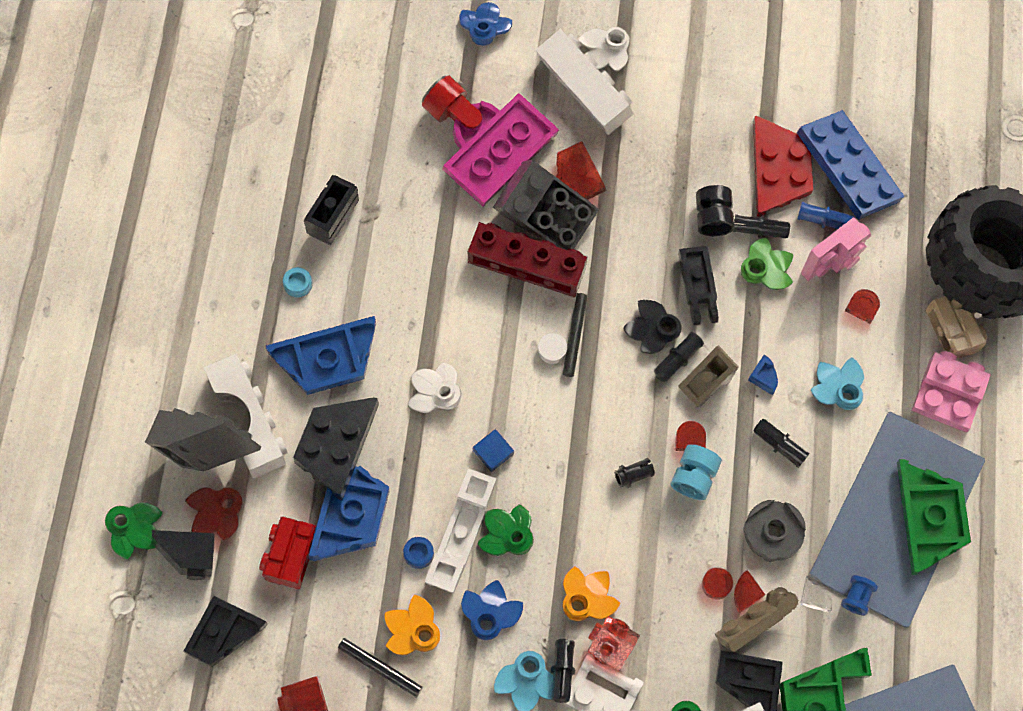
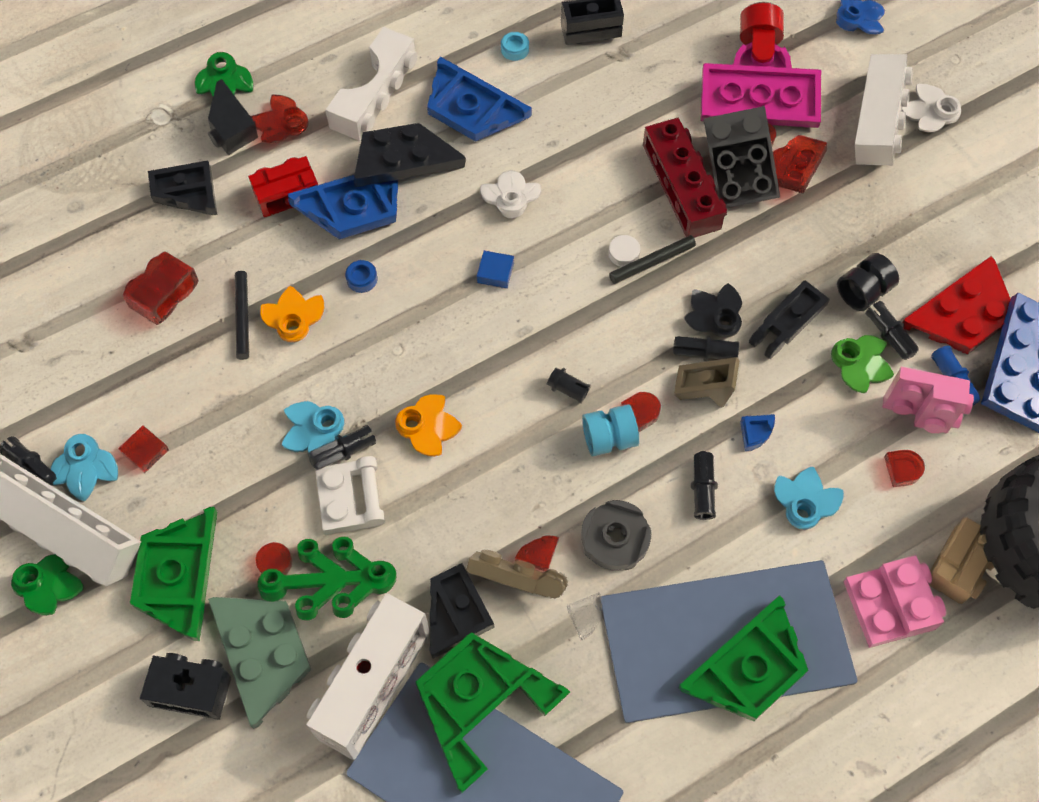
camera: 55 degrees right, 5 degrees down
dark grey slope [145,408,261,472] -> none
white slope [425,468,497,593] -> none
blue plate [461,580,523,641] -> none
green plate [477,504,534,556] -> none
clear red brick [587,616,640,671] -> none
clear red tile [701,567,733,600] -> none
blue bush [841,575,878,616] -> none

